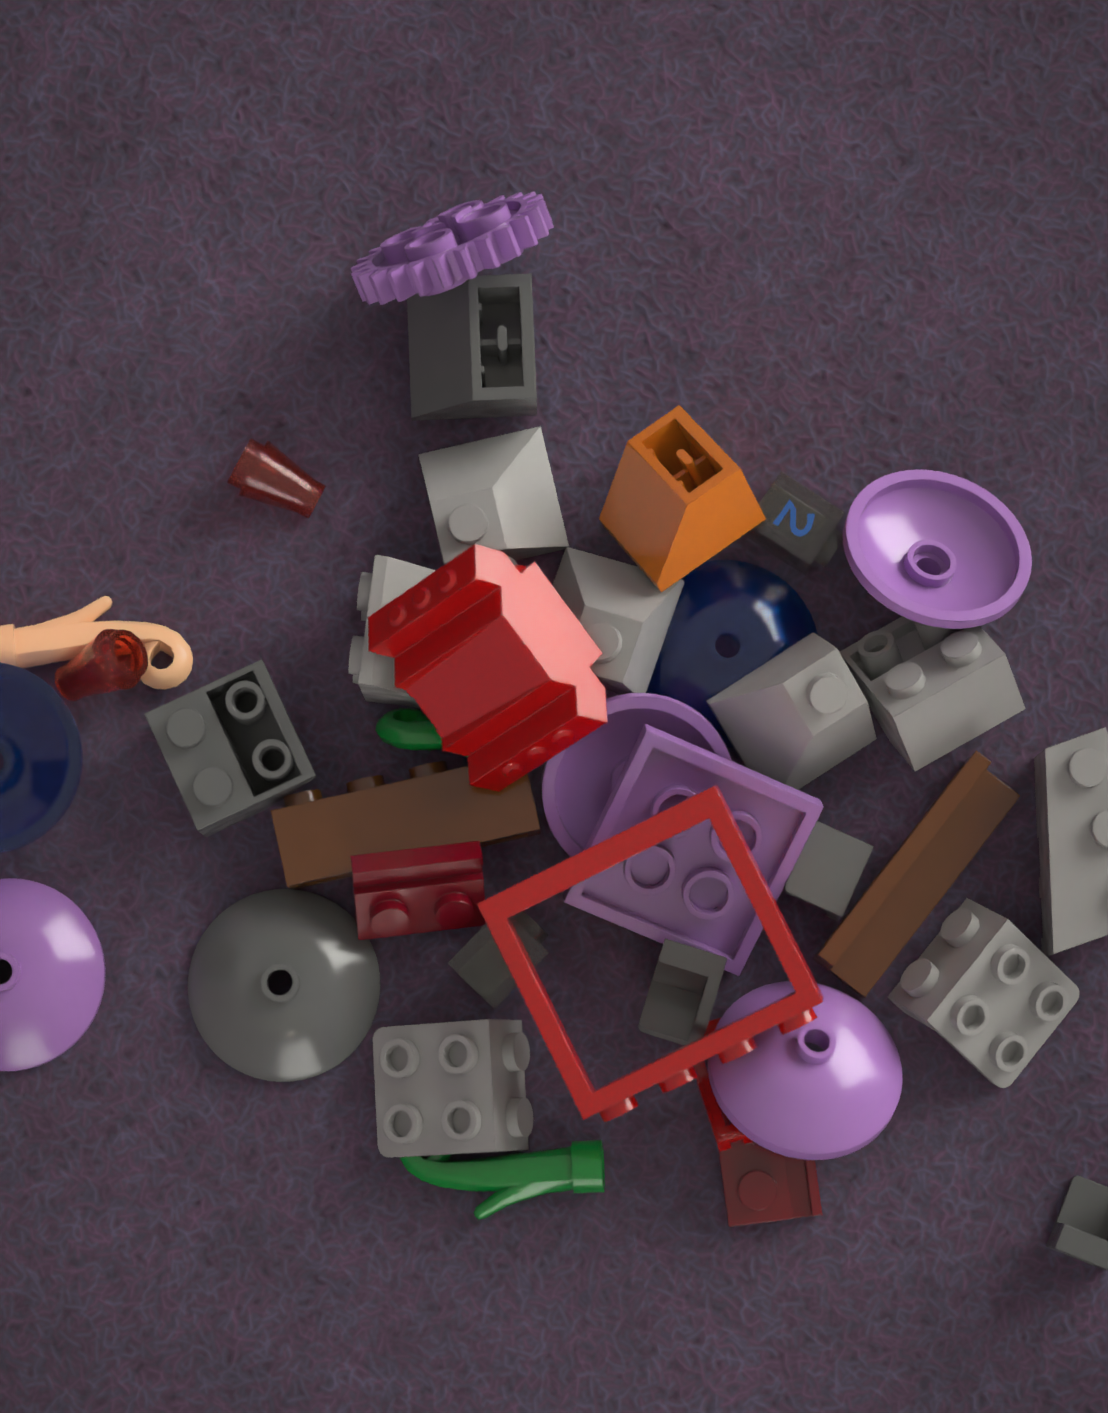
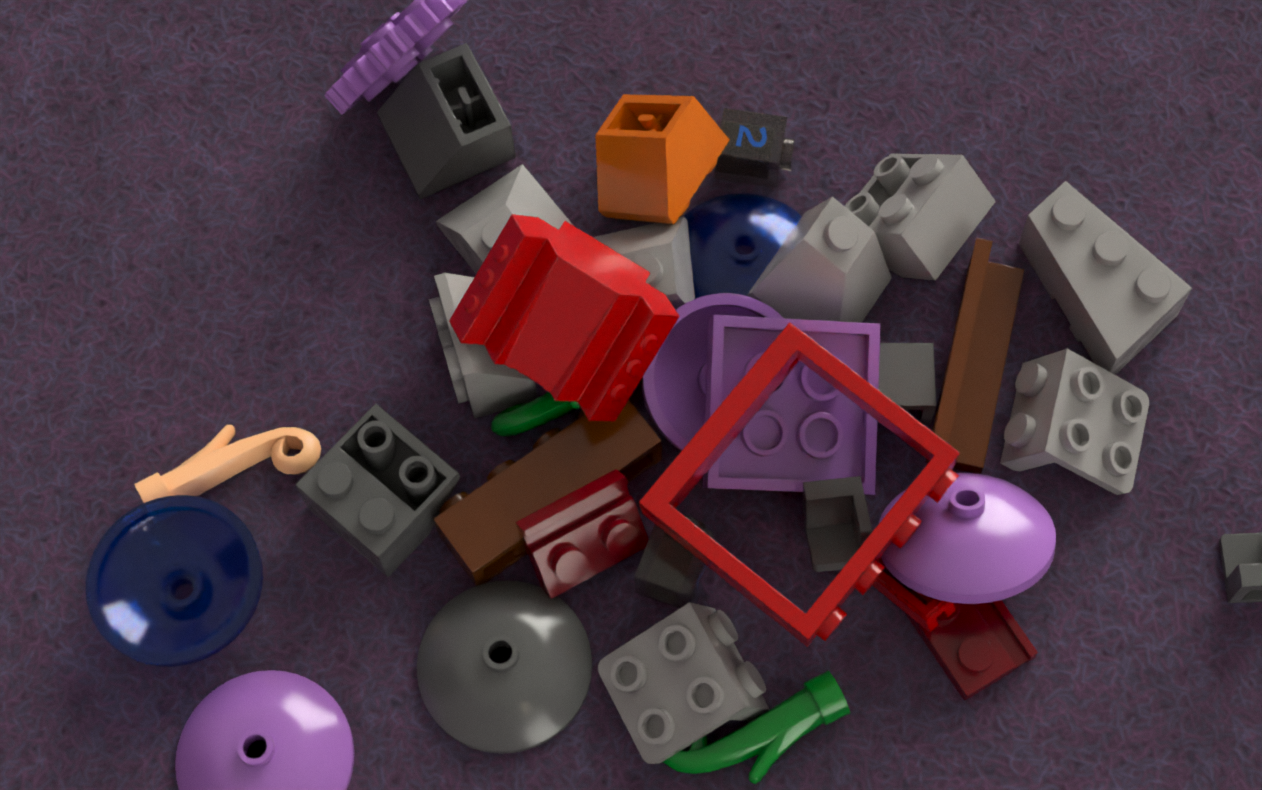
camera: 20 degrees left, 15 degrees down
clear red cone [55,629,148,701] -> none
clear red cone [227,438,326,519] -> none
medium lavender dish [843,470,1032,629] -> none

